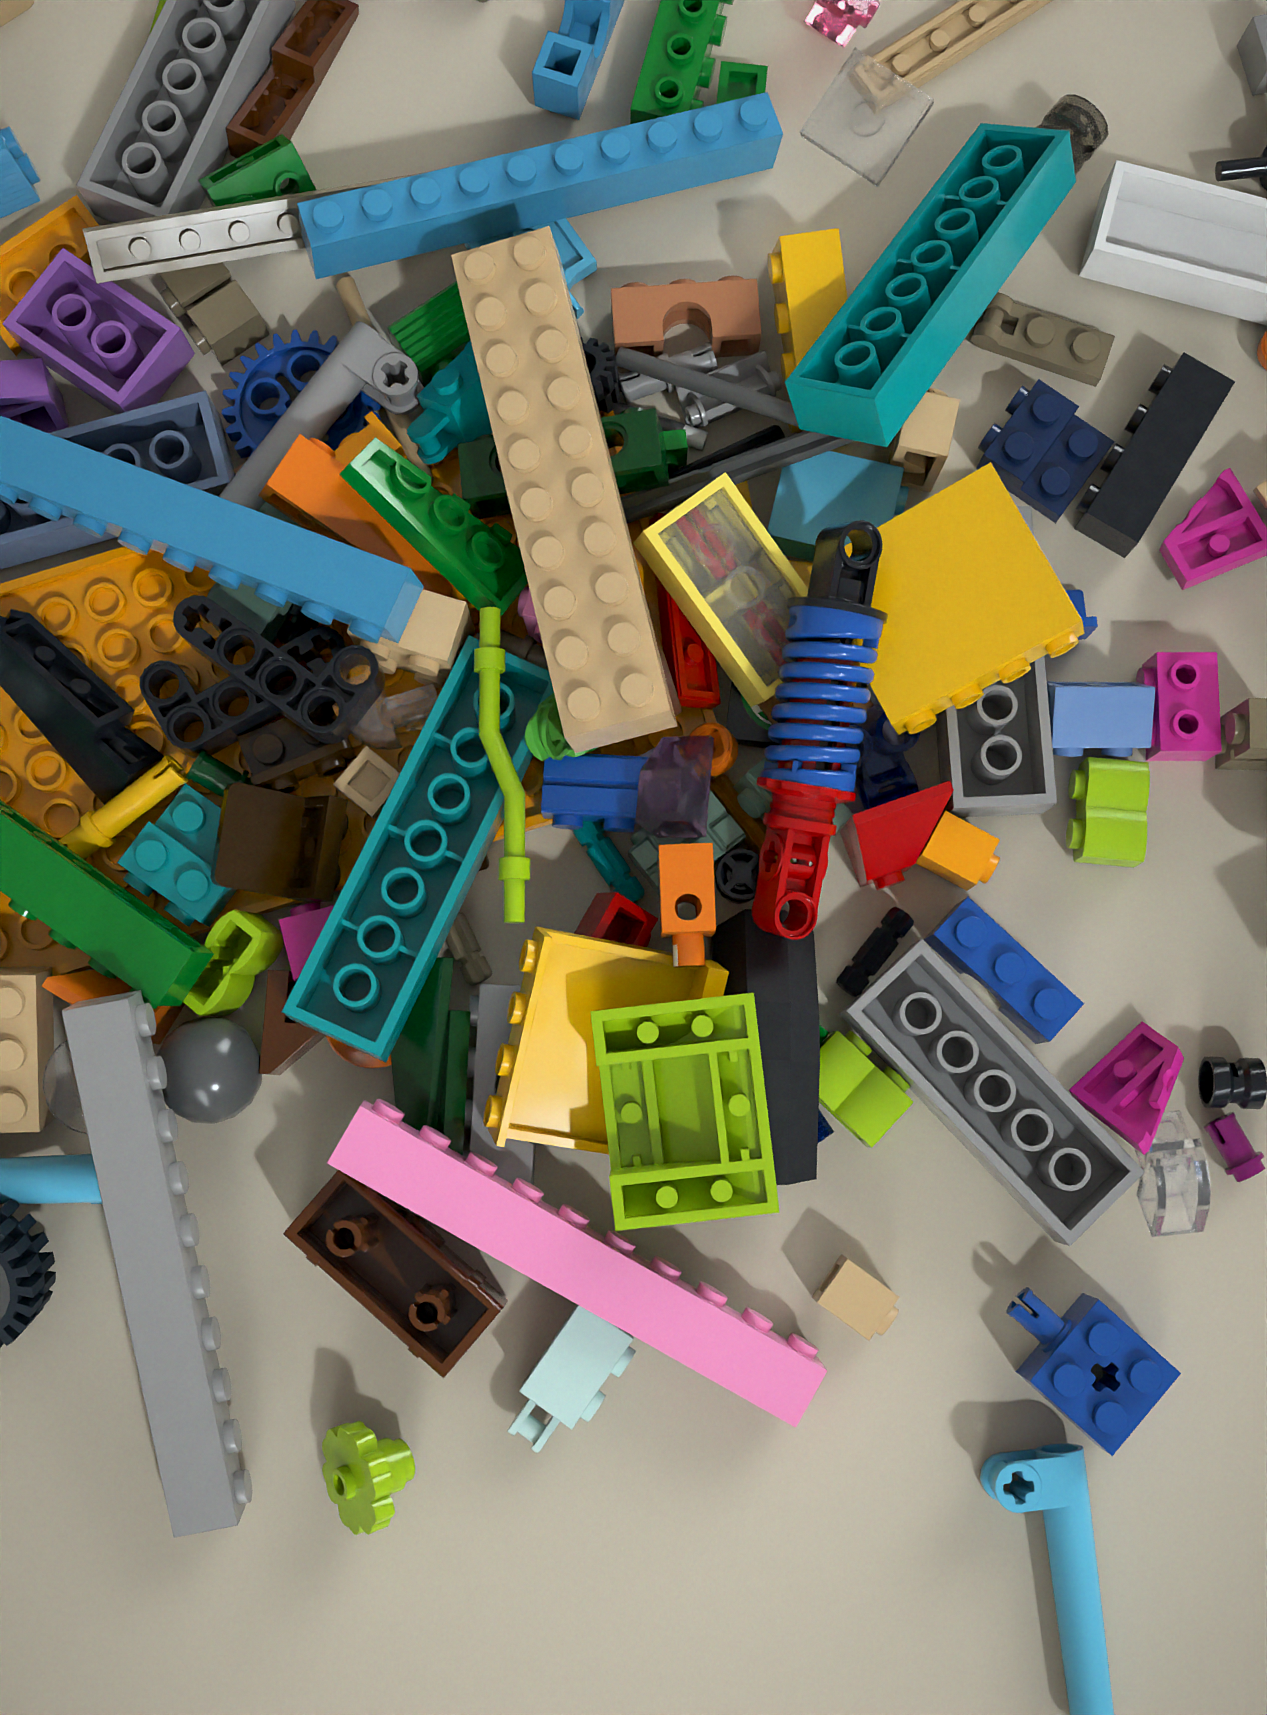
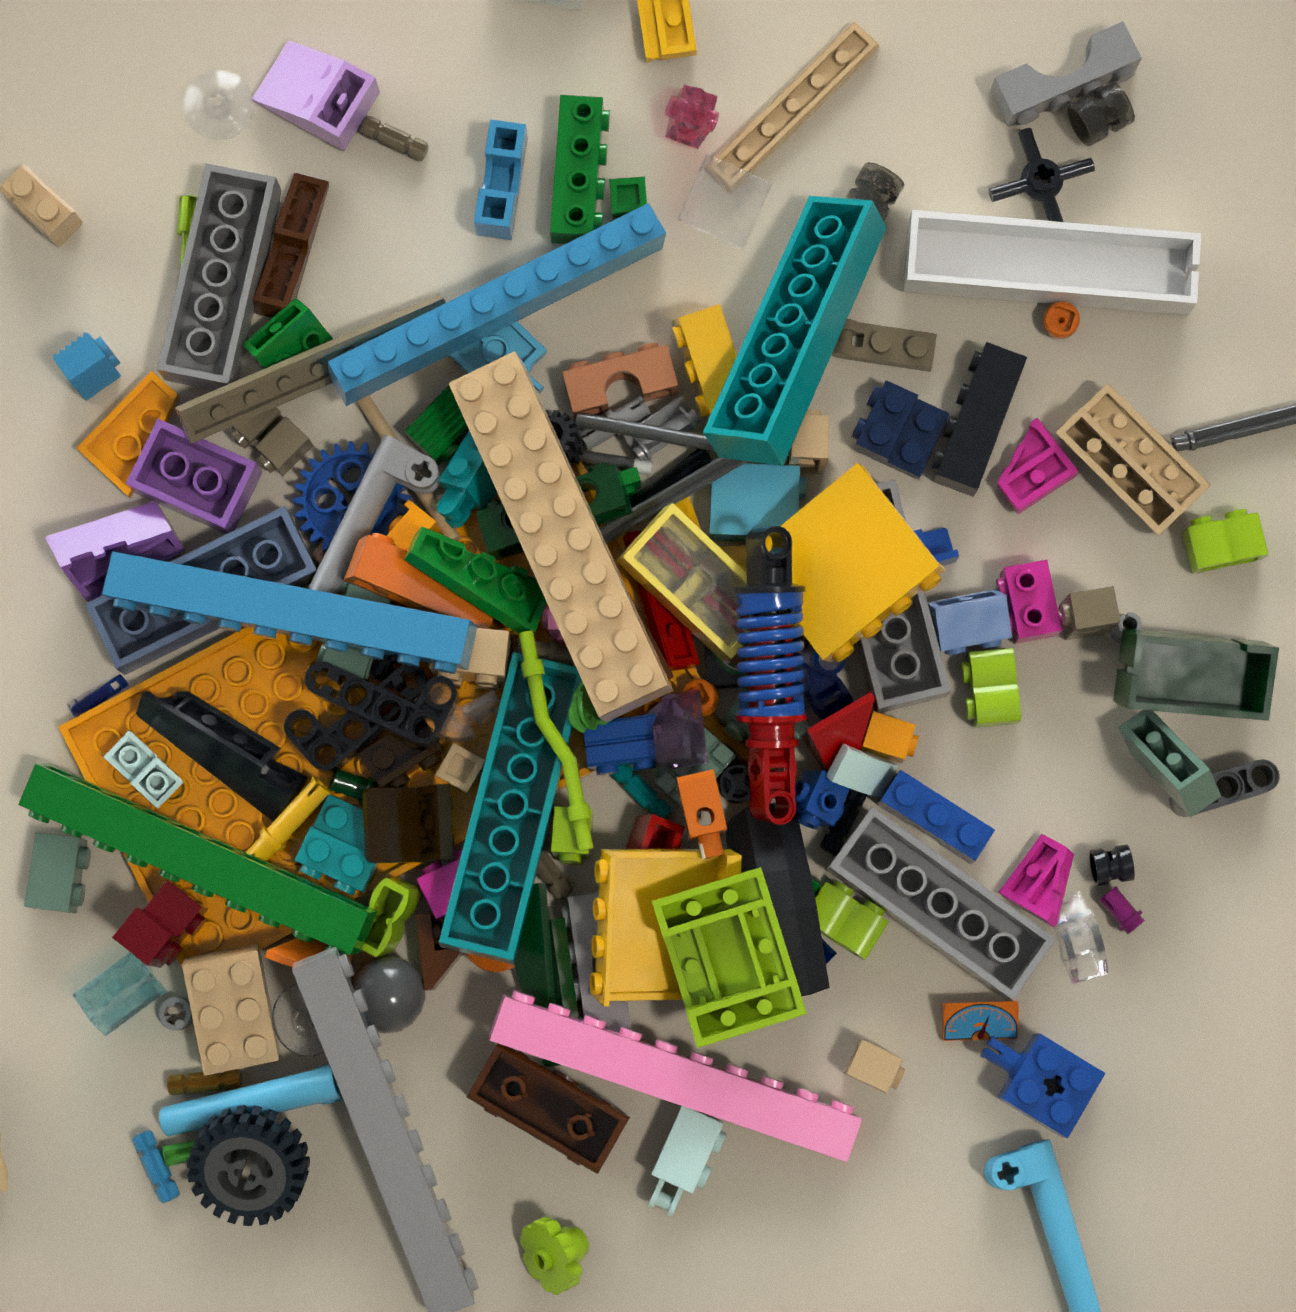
camera: 10 degrees left, 0 degrees up
none -> lime brick [551,806,594,865]
none -> blue brick [795,770,850,830]
none -> light aqua slope [826,744,898,798]
none -> slope [941,1001,1019,1041]

